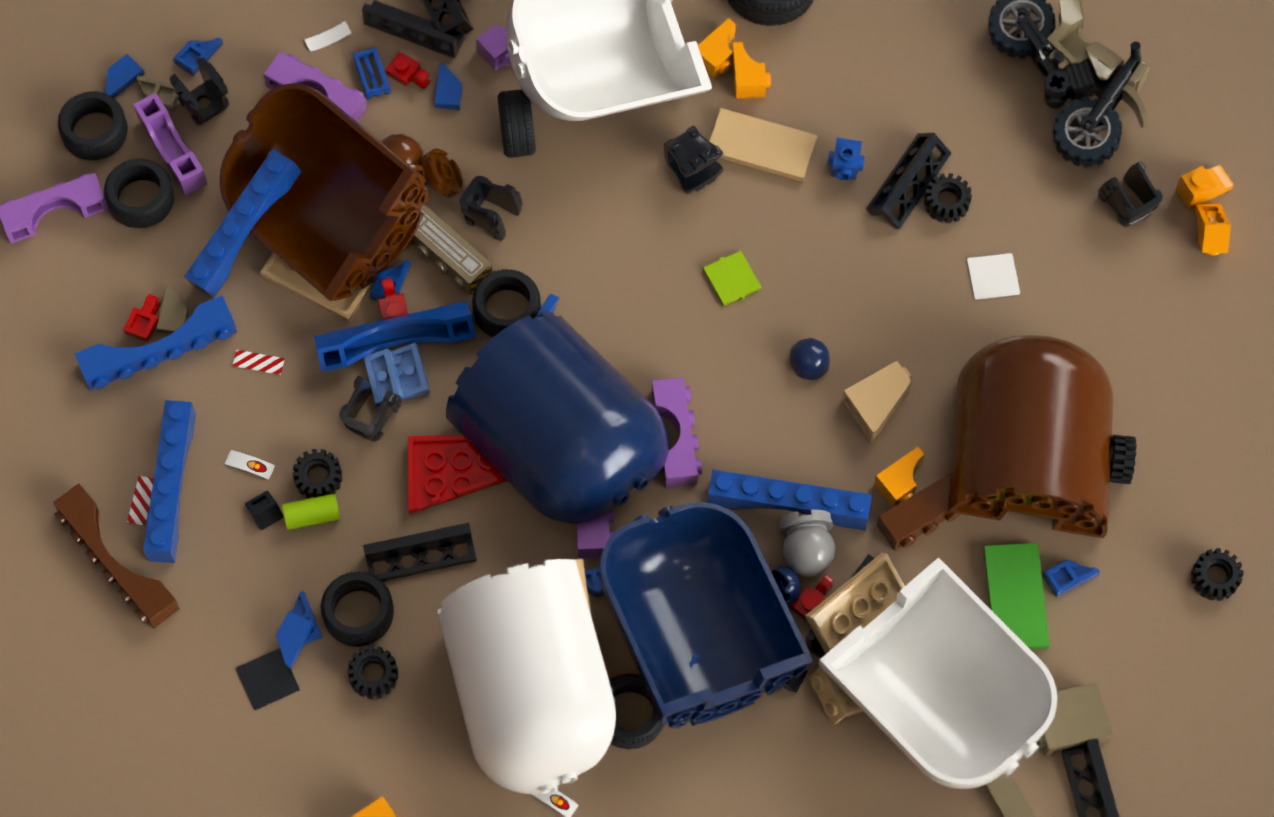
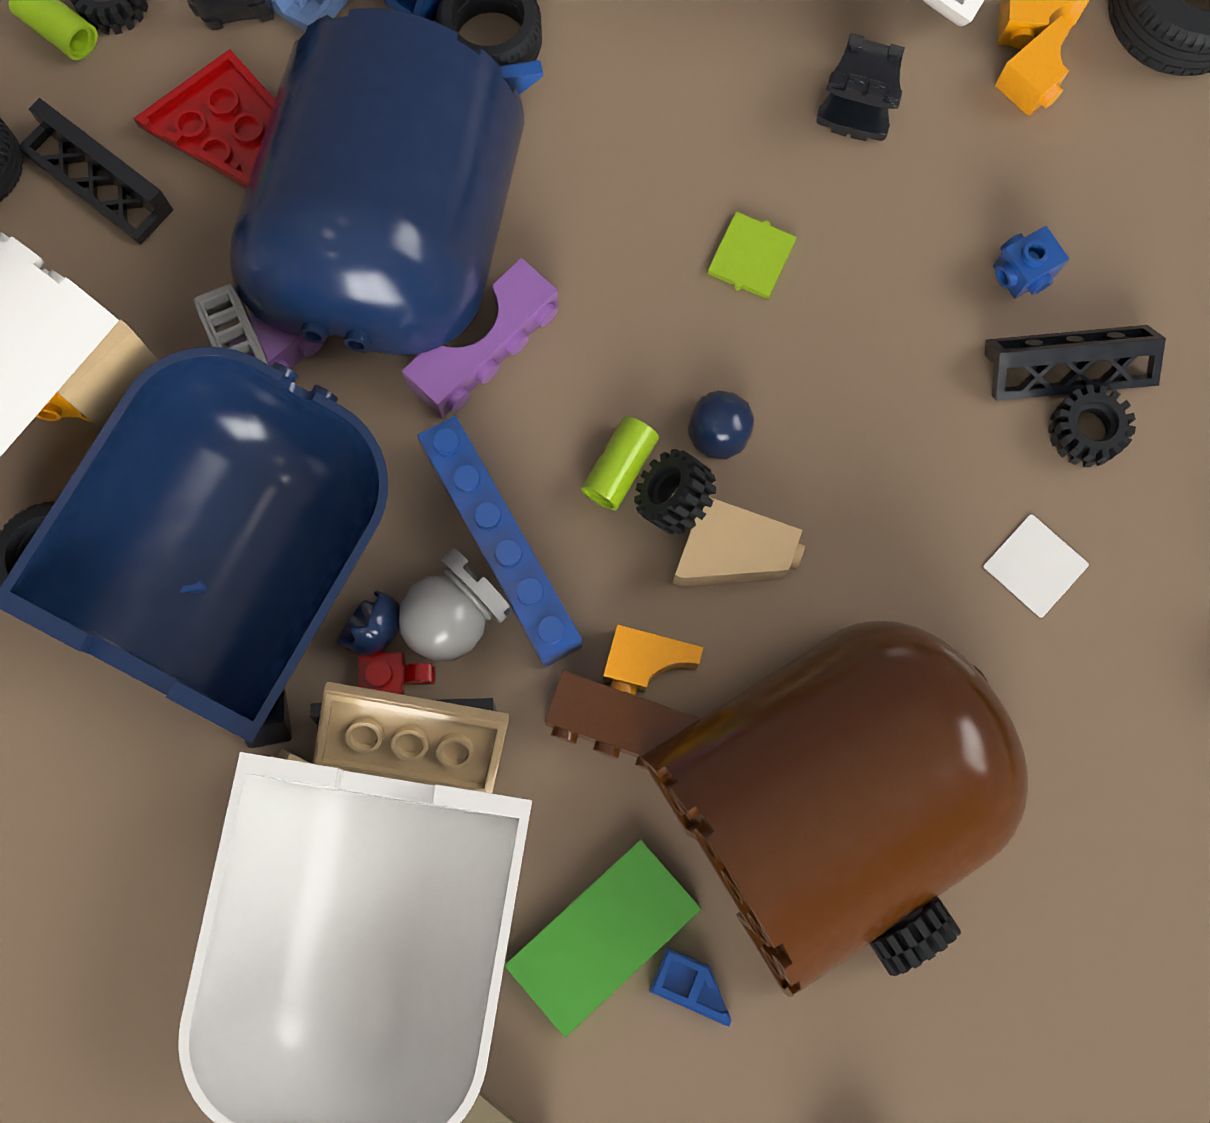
camera: 50 degrees right, 10 degrees up
tan tile [709,108,818,182] -> none
none -> light grey slope [193,284,269,365]
none -> lime pin [580,416,659,511]
none -> black tyre [634,449,716,534]

